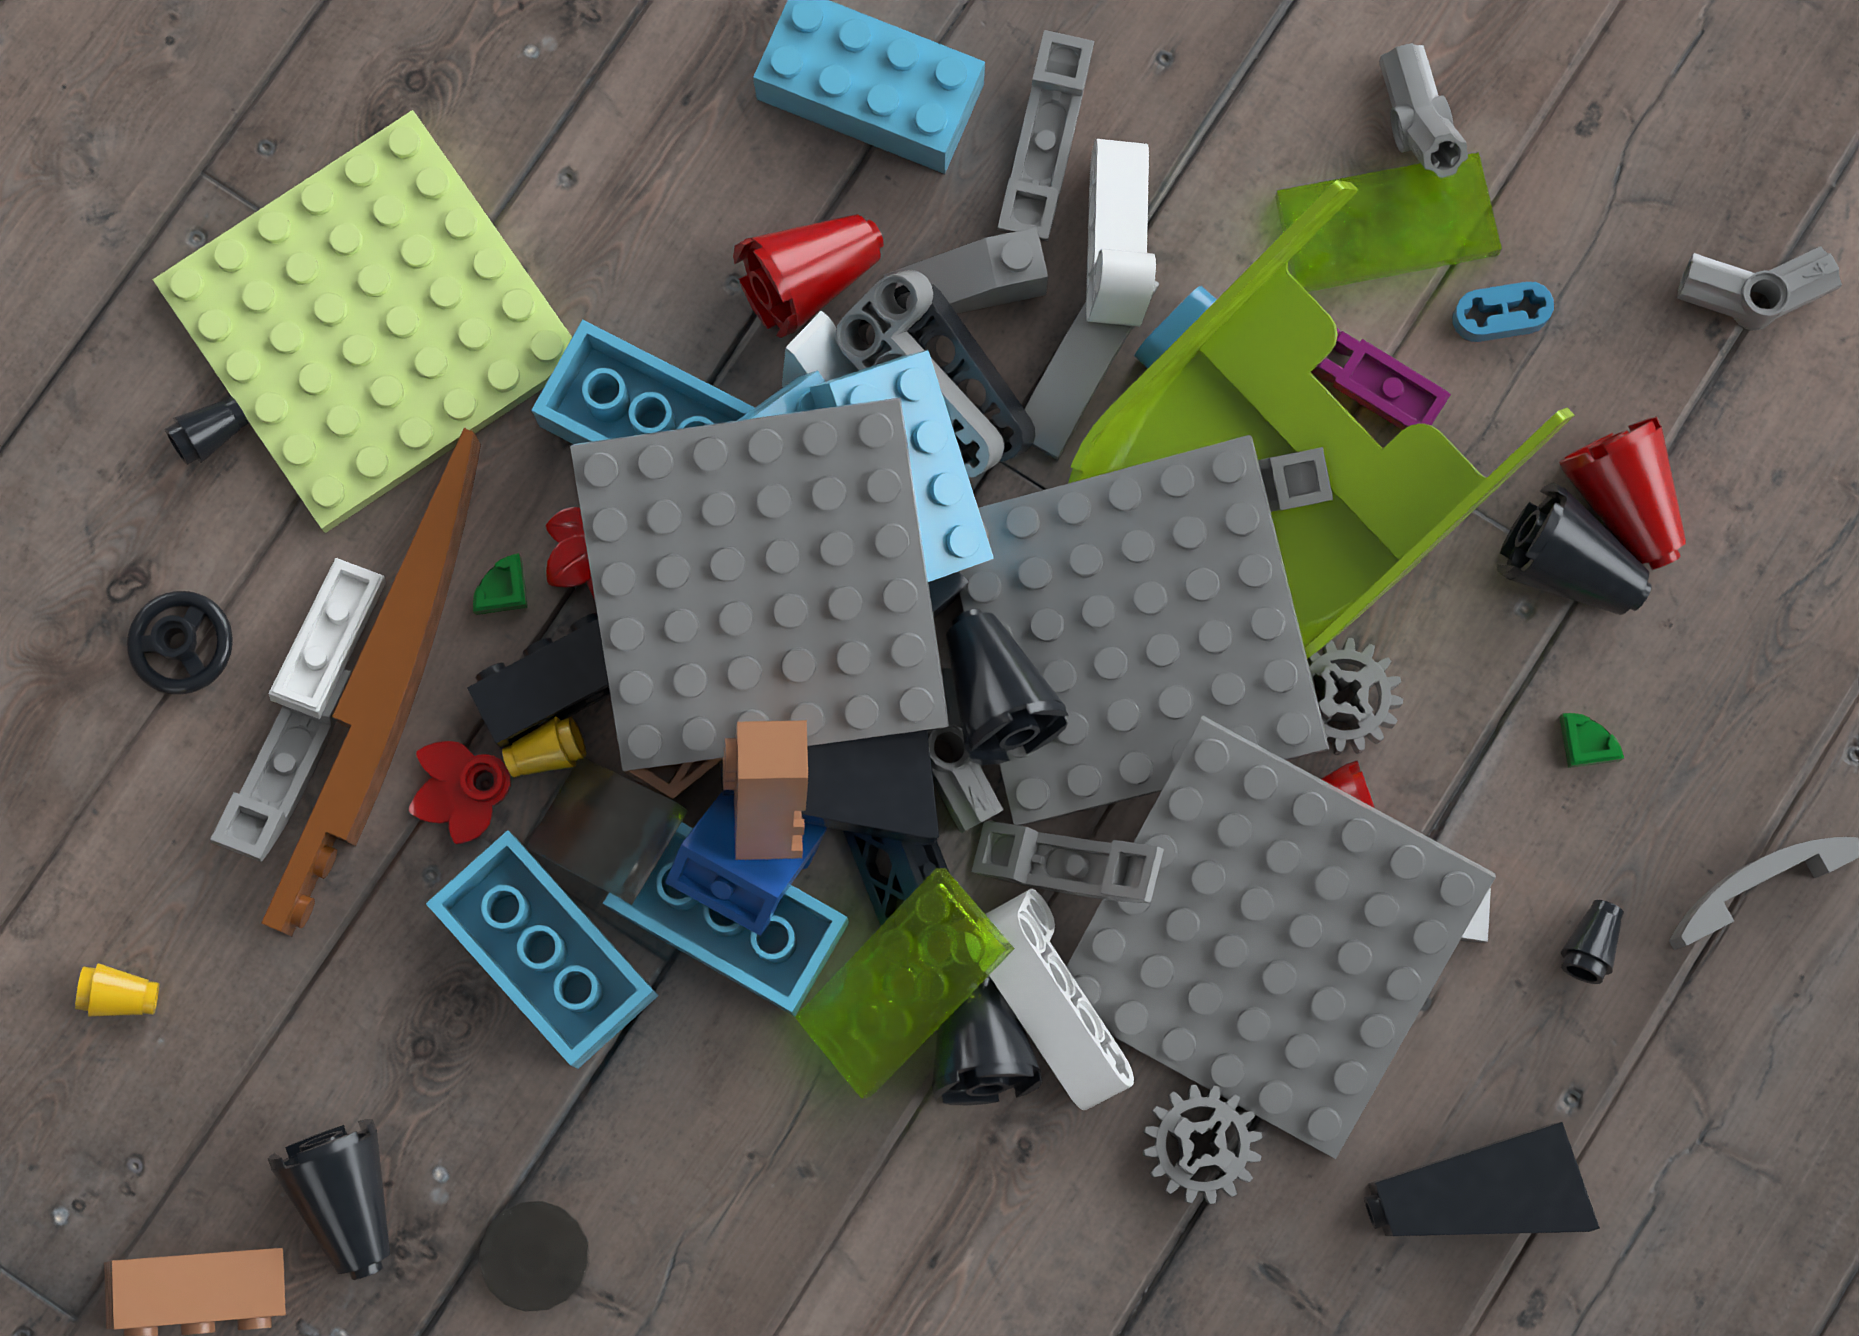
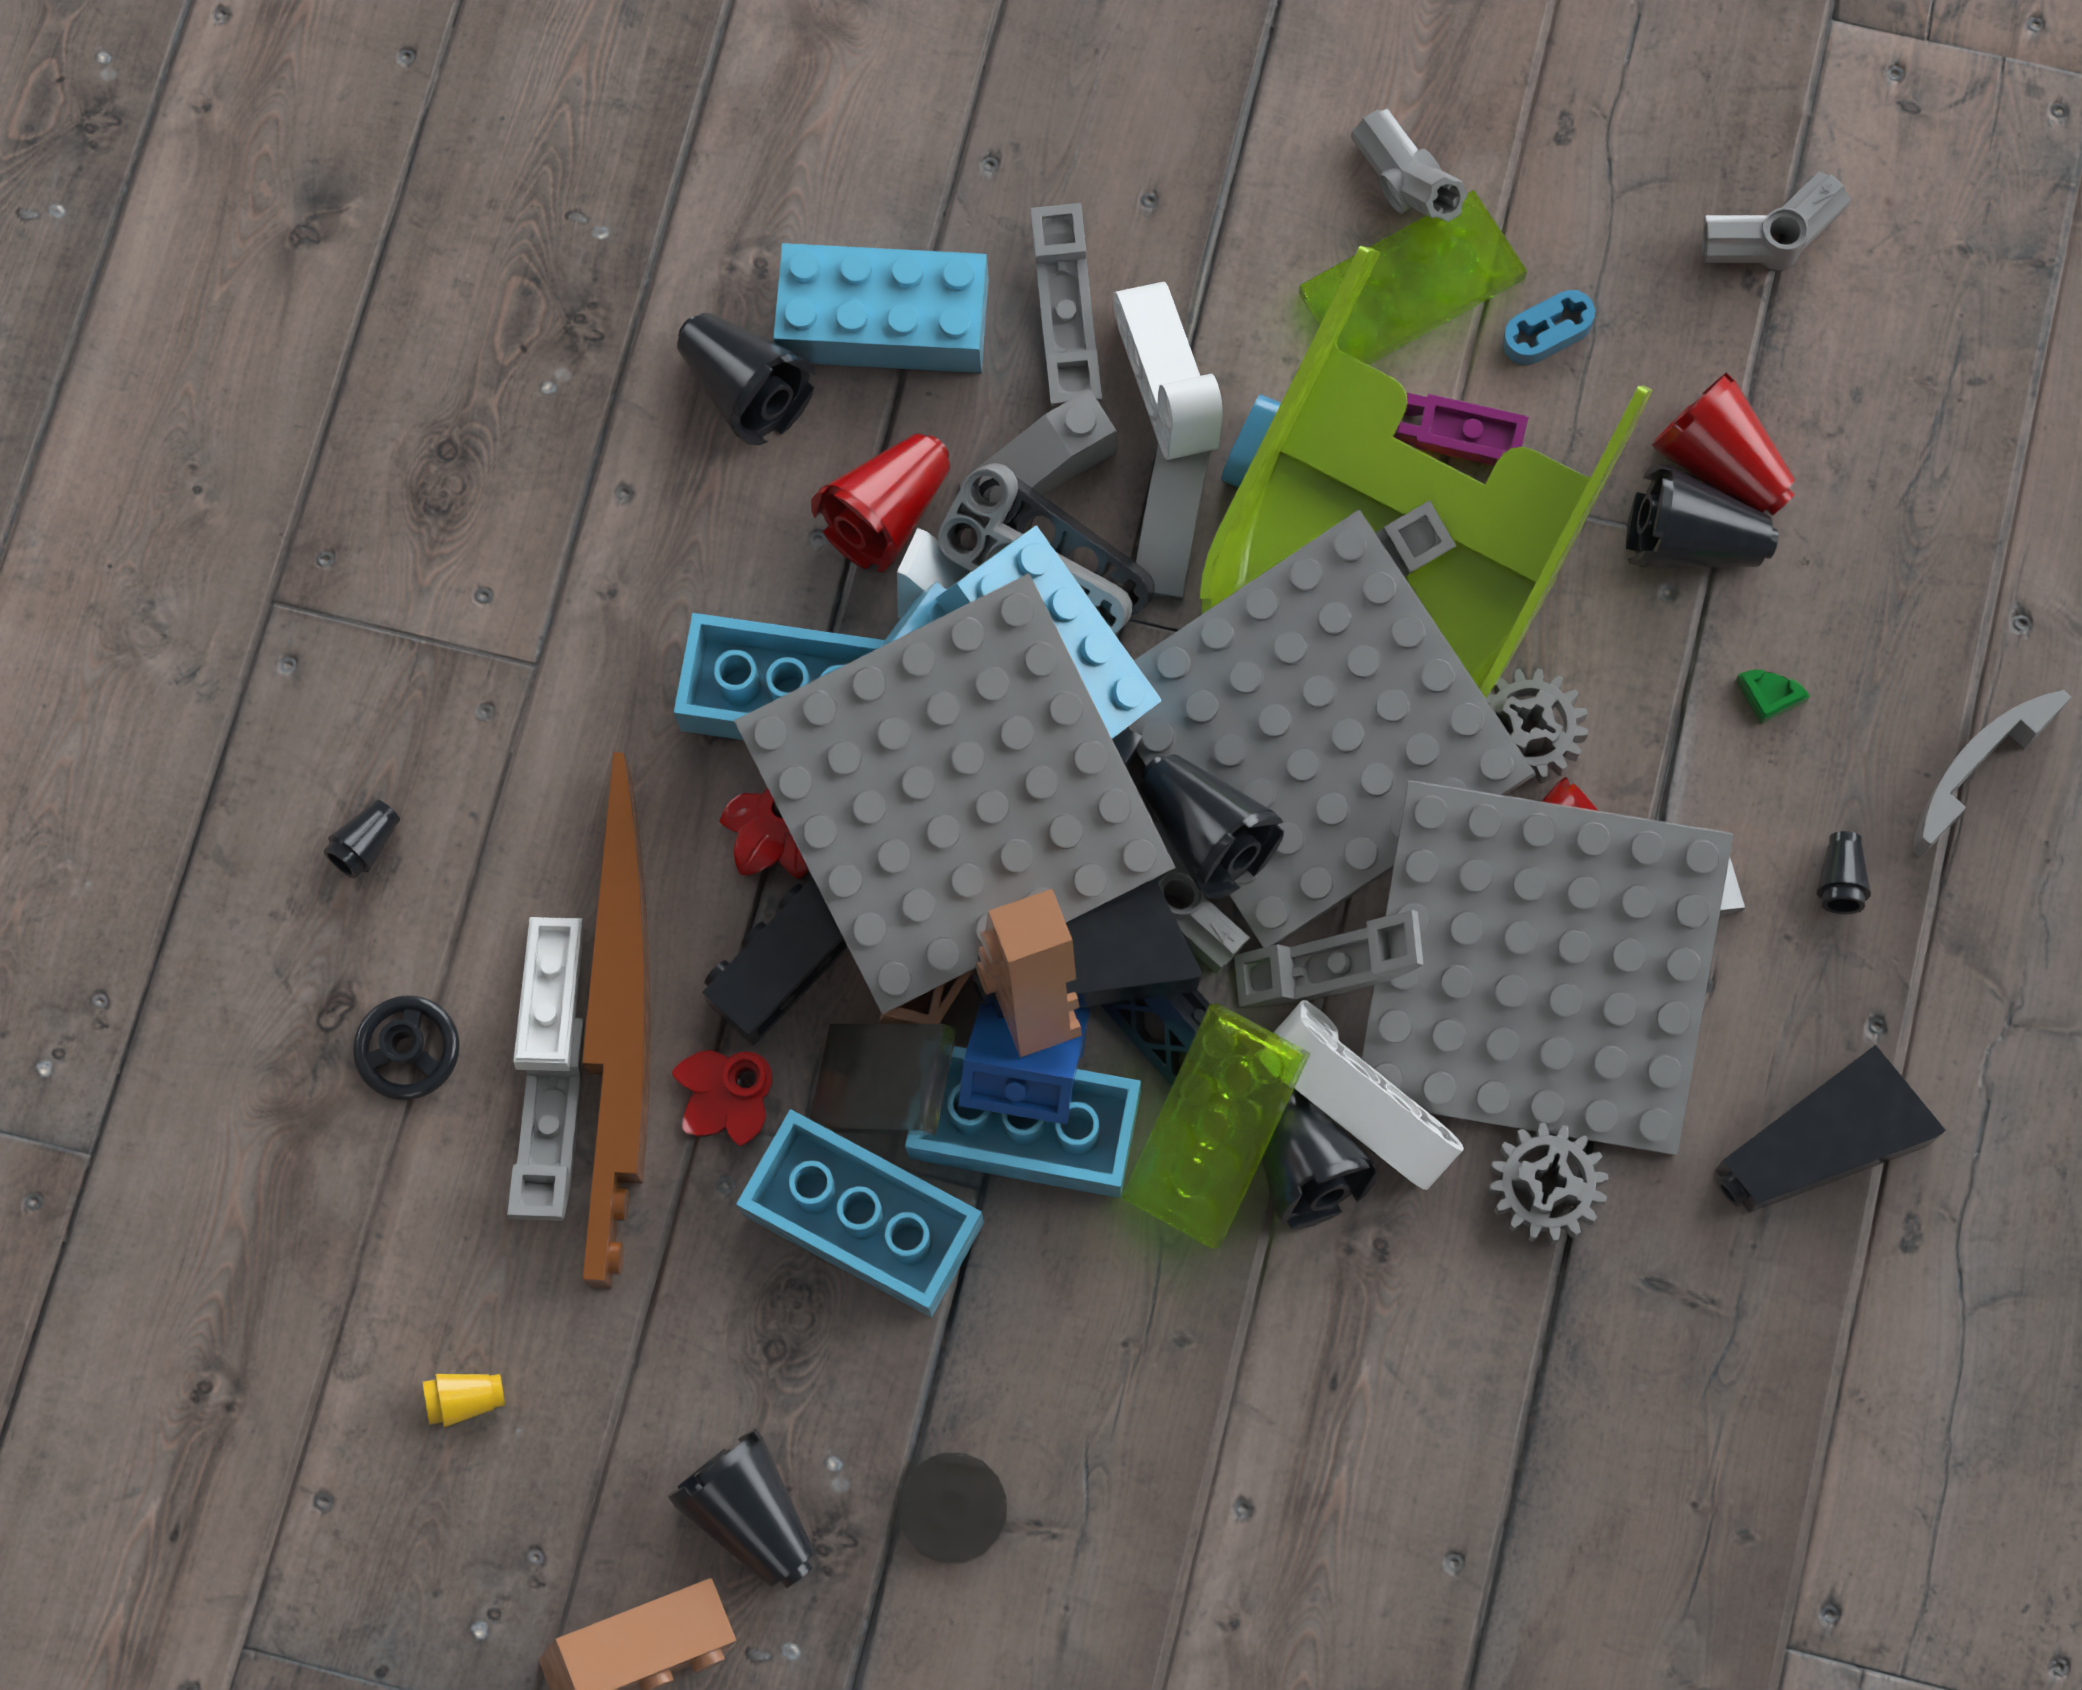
camera: 15 degrees left, 5 degrees down
yellowish green plate [152,110,572,533] -> none
green tile [473,553,528,615] -> none
yellow cone [502,717,586,778] -> none
none -> black cone [677,313,815,445]

